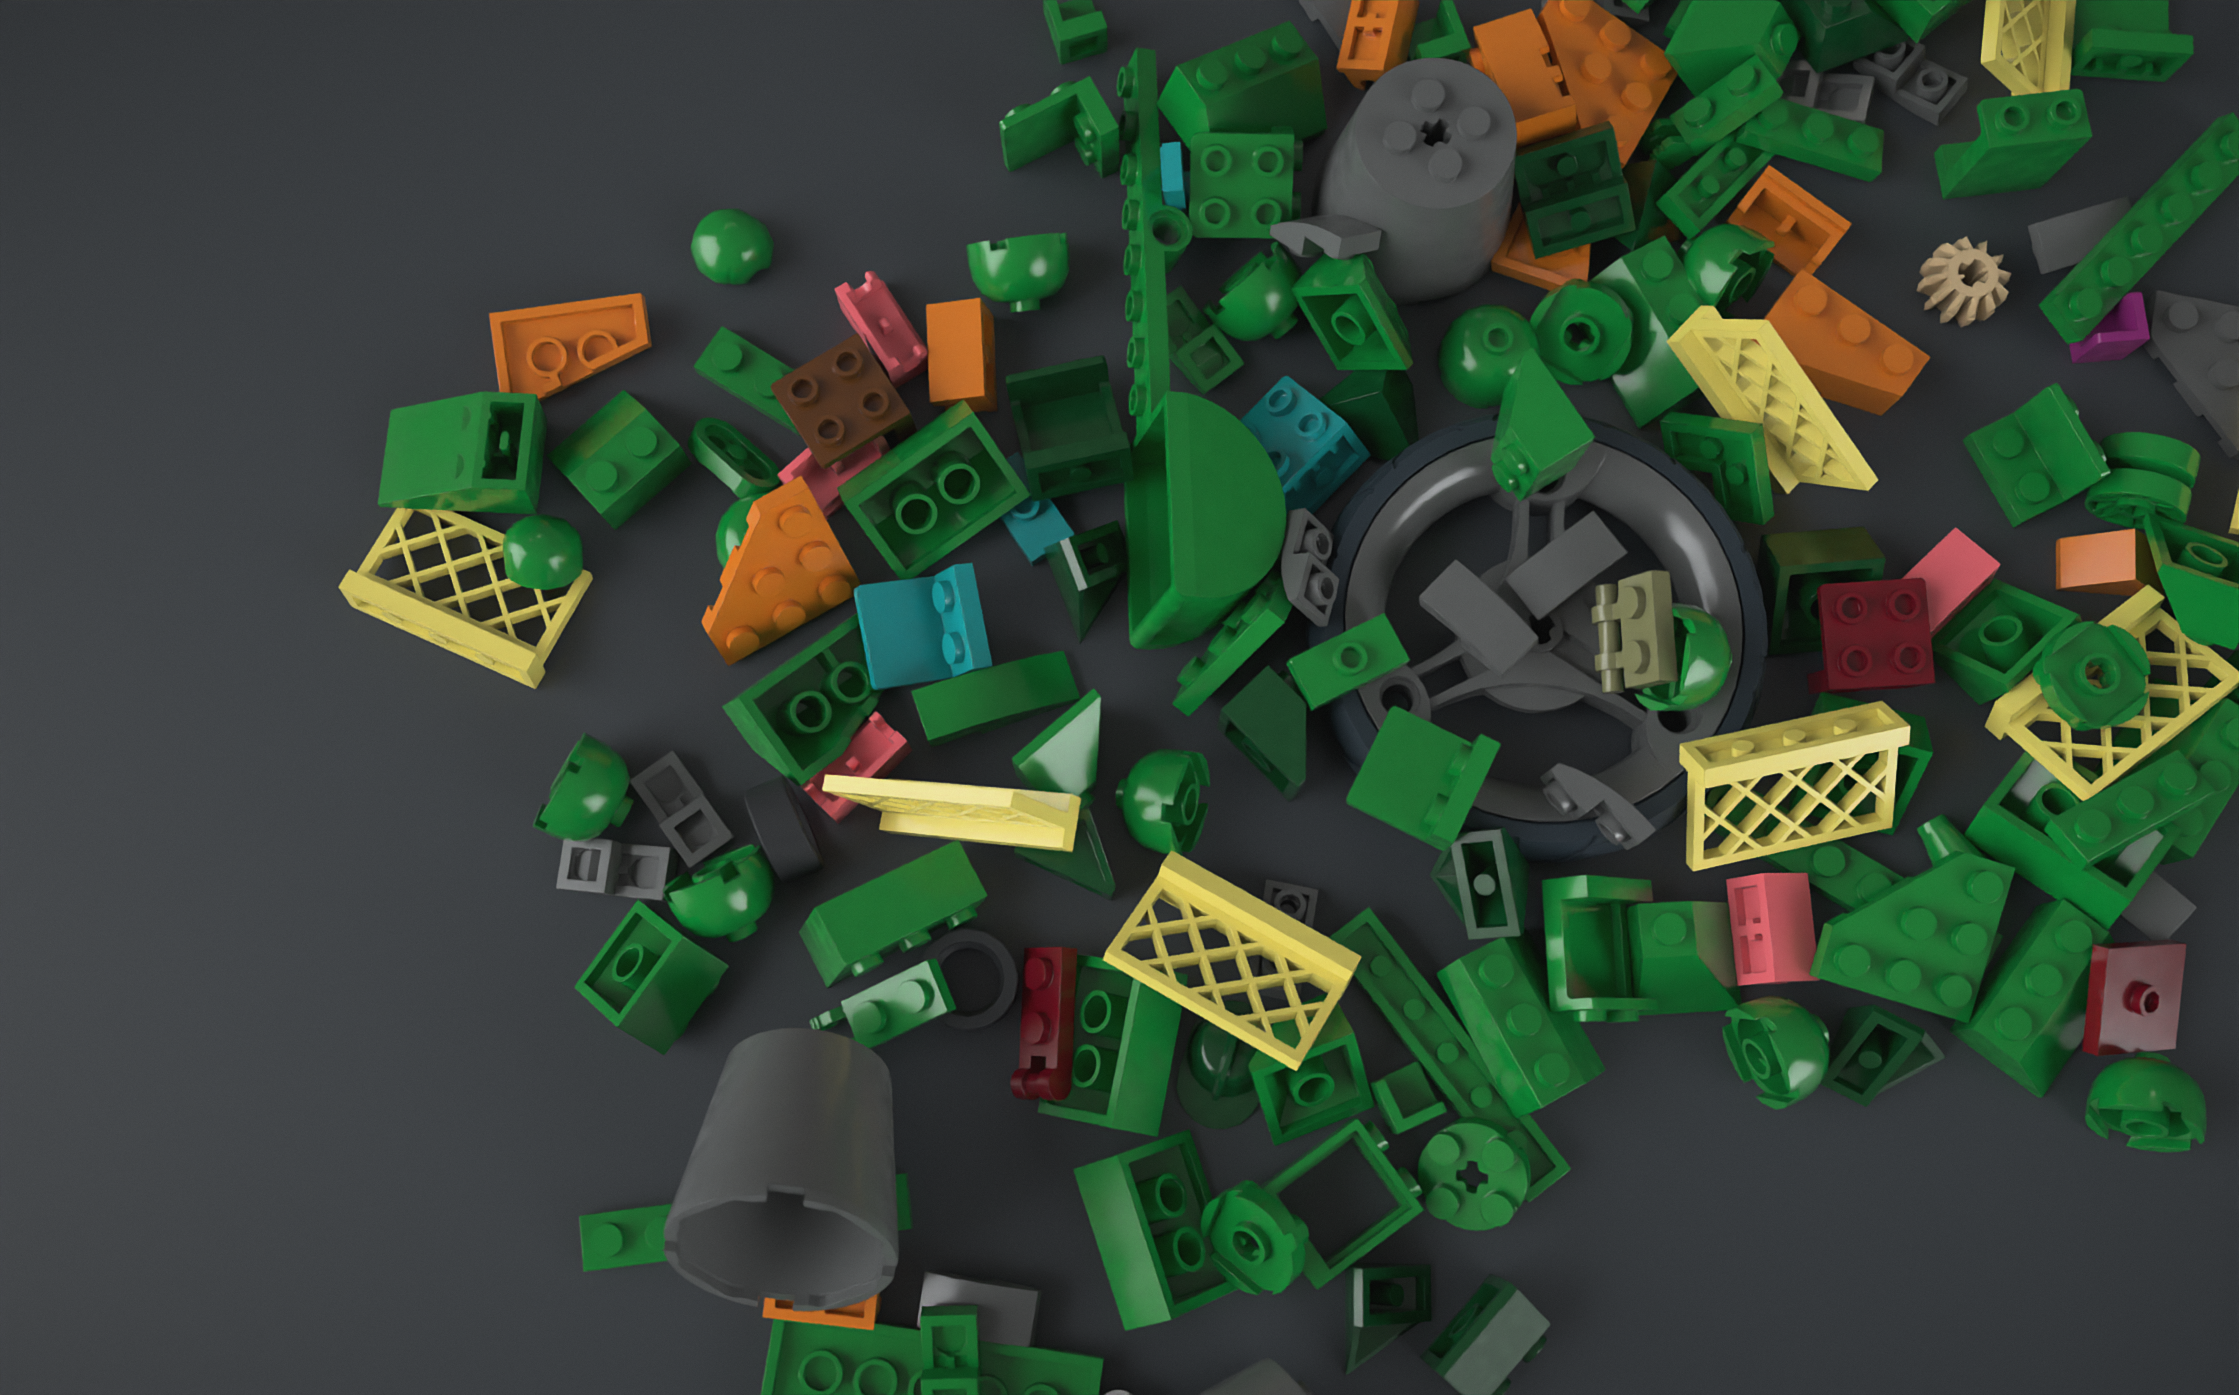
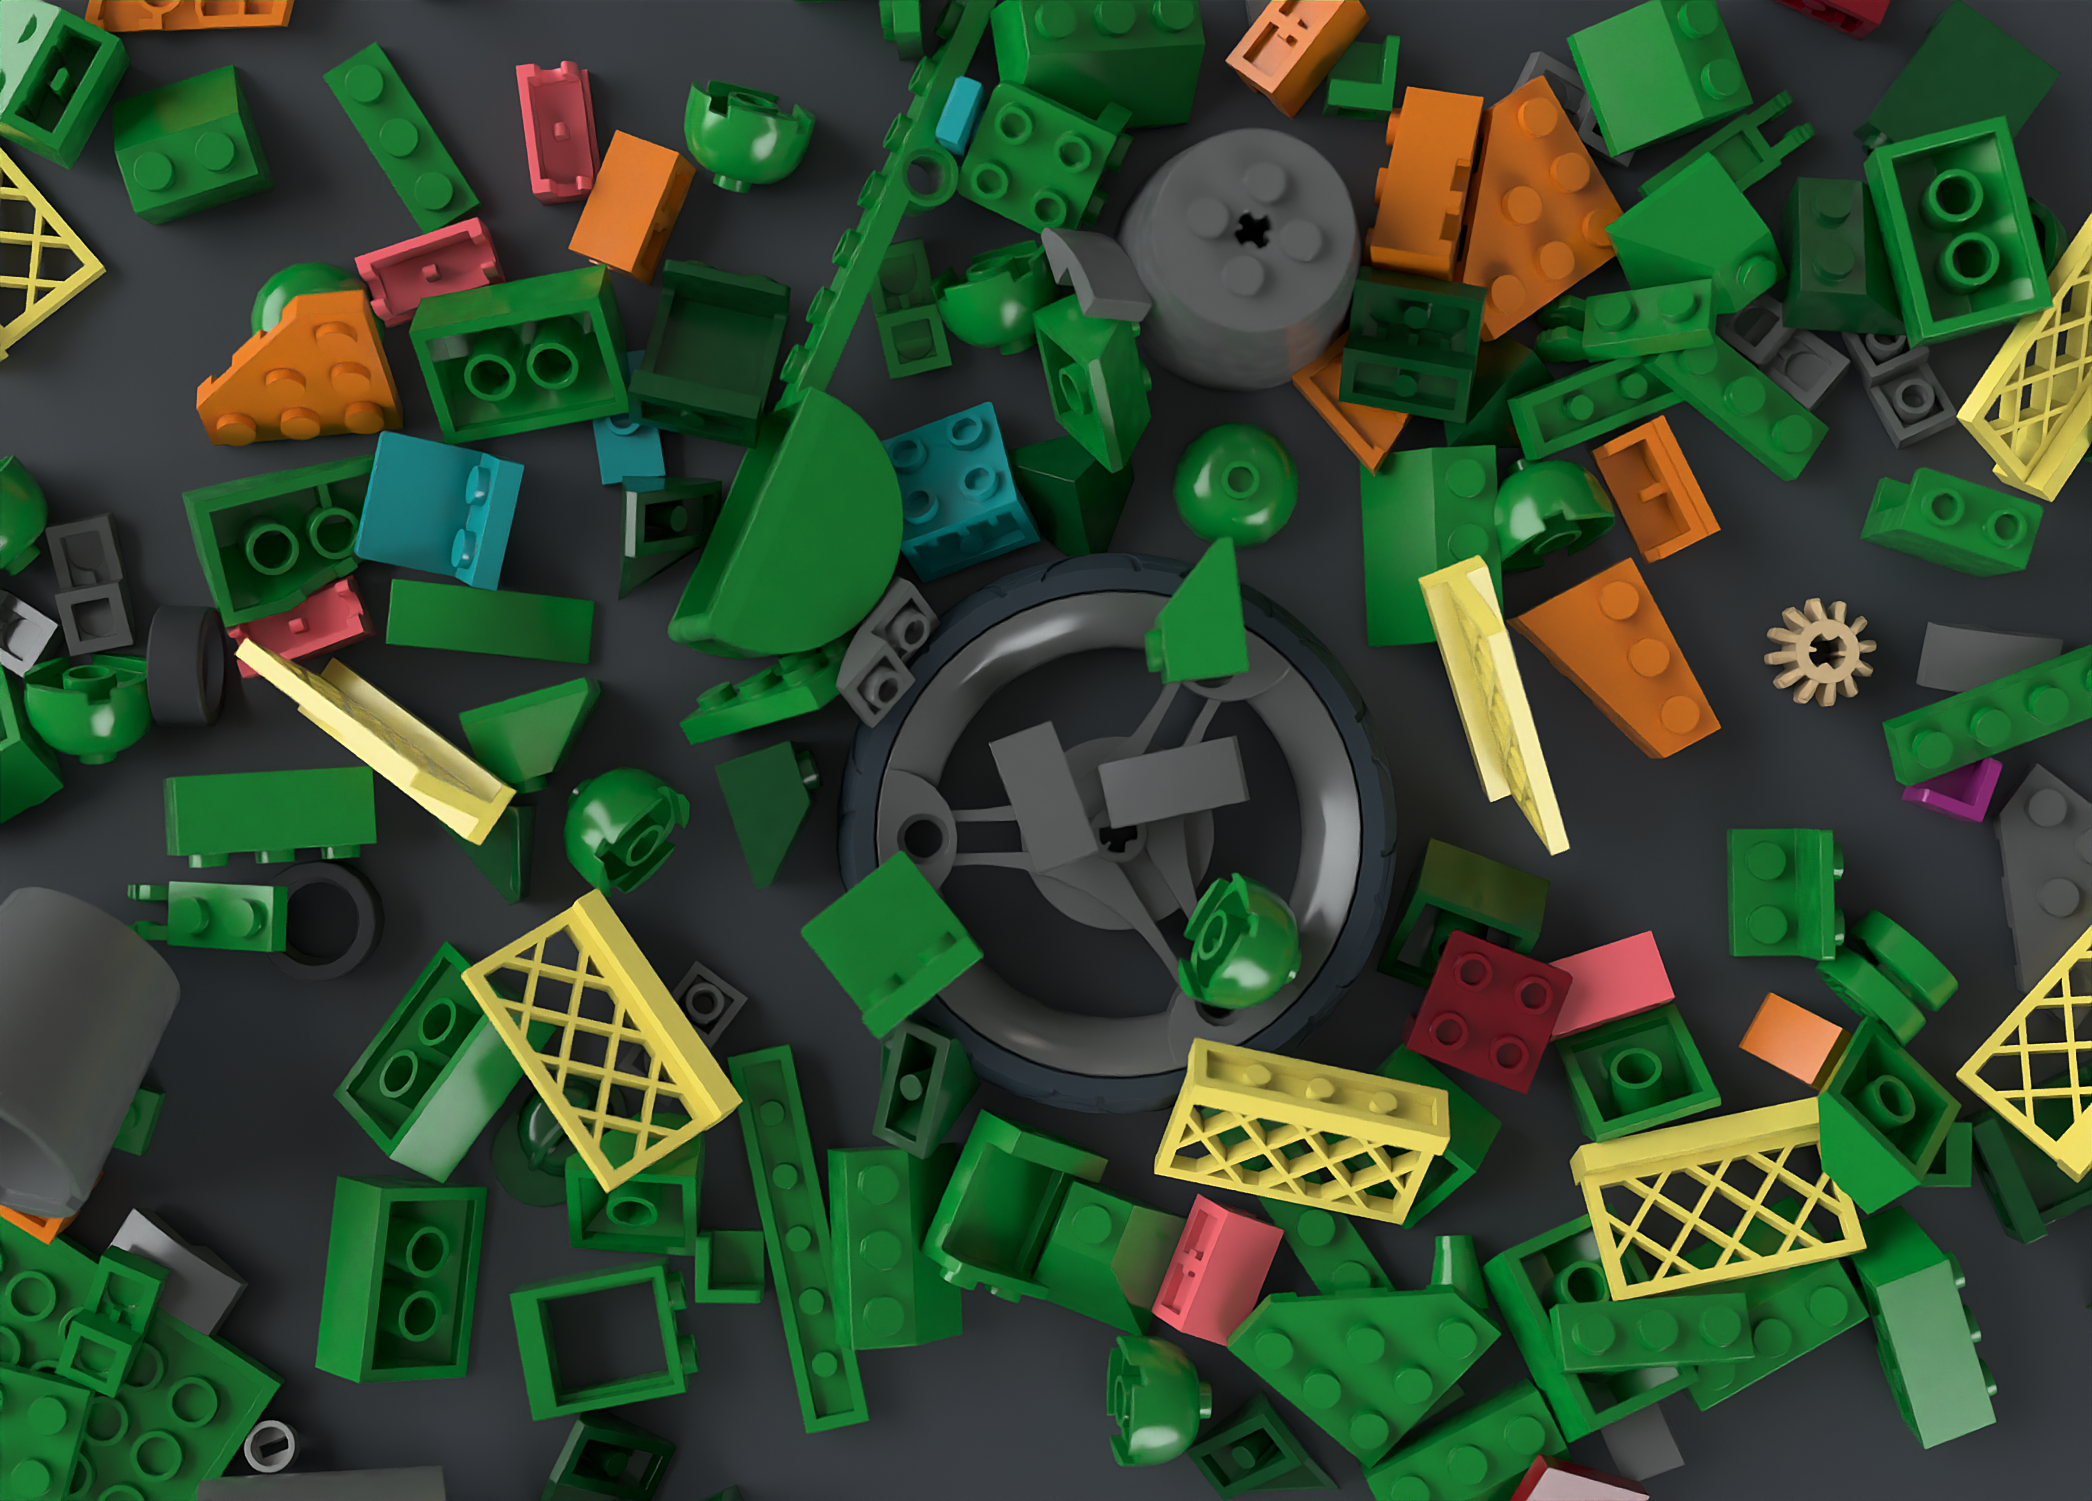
camera: 30 degrees right, 10 degrees up
green hair [503,514,583,590] -> none
green plate [688,417,780,498] -> none
reddish brown bracket [771,333,917,469] -> none
dark red plate [1010,947,1077,1101] -> none
green plate [1201,1180,1309,1295] -> none
green plate [1286,613,1410,712] -> none
green plate [1418,1117,1531,1231] -> none
green plate [1530,279,1635,385] -> none
dark grey slope [1540,763,1656,850] -> none
olive plate [1591,570,1678,694] -> none
green plate [1660,412,1774,525] -> none
green plate [2033,621,2151,731] -> none

